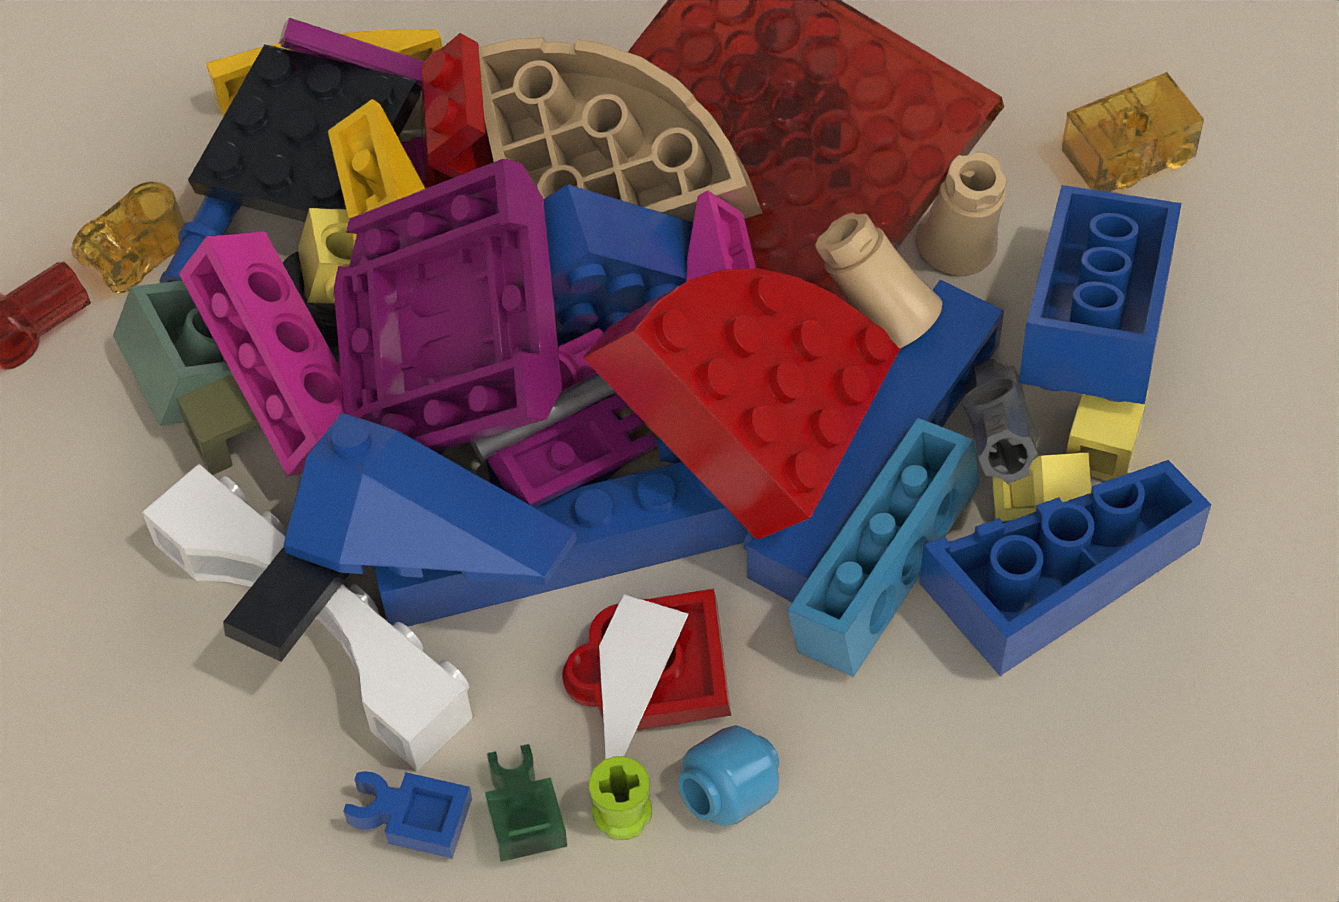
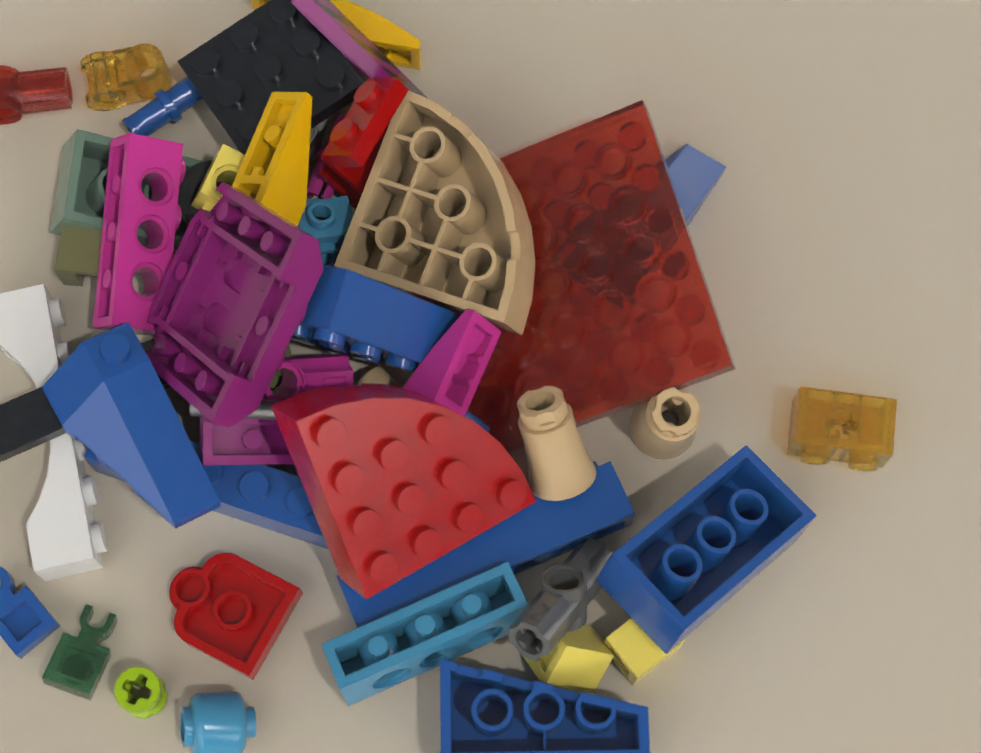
camera: 30 degrees right, 15 degrees up
white sticker [599,594,689,759] -> none

